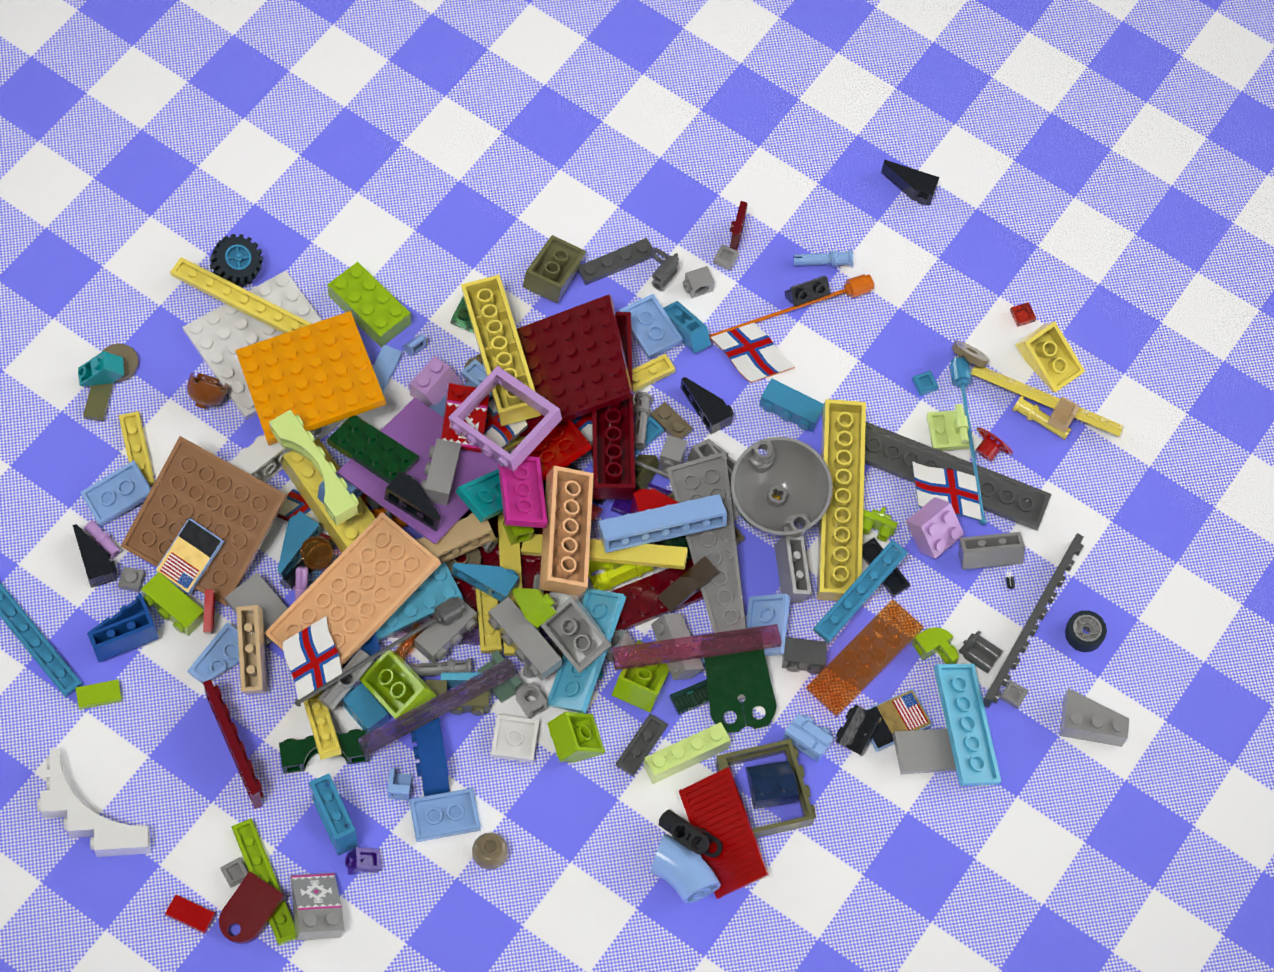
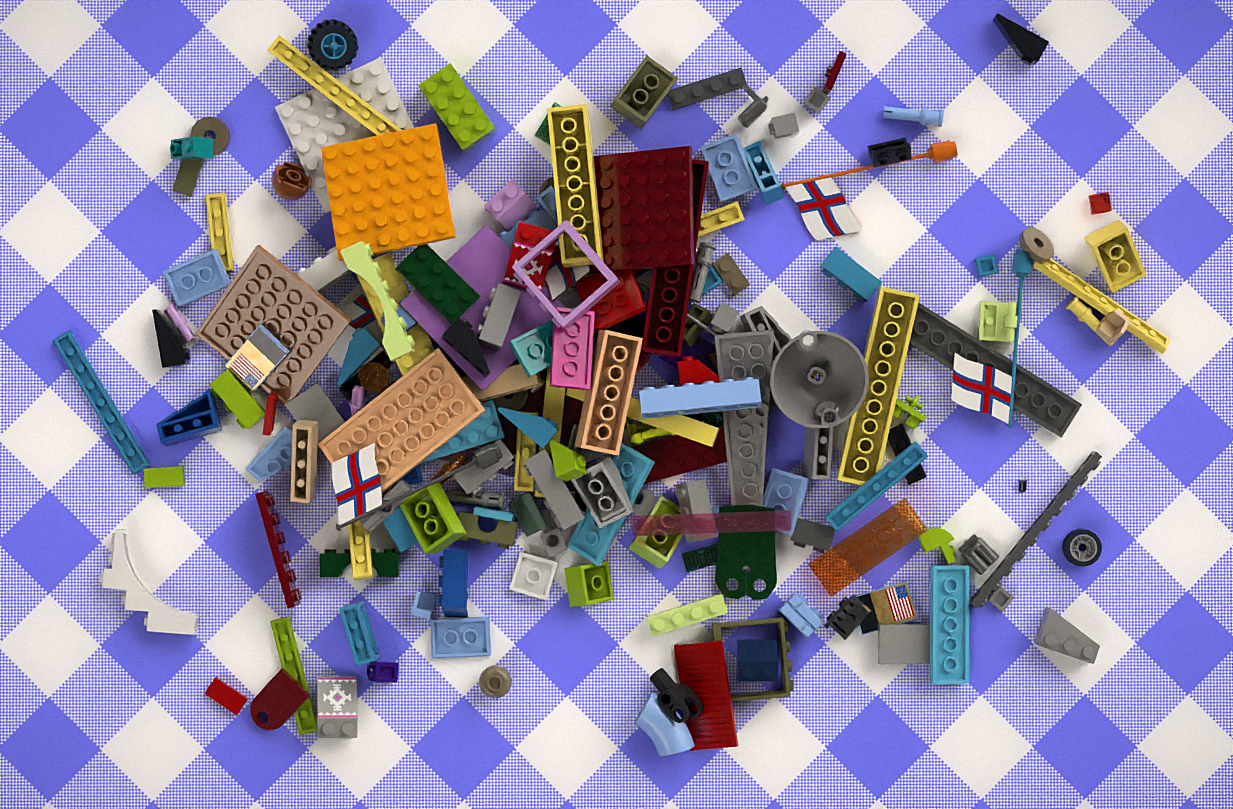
camera: 10 degrees right, 25 degrees up
light grey plate [118,566,145,593] -> none
light grey tile [220,857,248,888] -> none
clear purple tile [358,659,515,757] -> none
light blue tile [373,345,402,394] -> none
light blue slope [402,334,426,357] -> none
dark grey tile [615,713,668,777] -> none
dark brown tile [657,556,719,613] -> none
black slope [680,377,734,434] -> none
lavender piece [906,497,964,559] -> none
light grey brick [958,532,1025,570] -> none
red wheel [975,427,1013,462] -> none

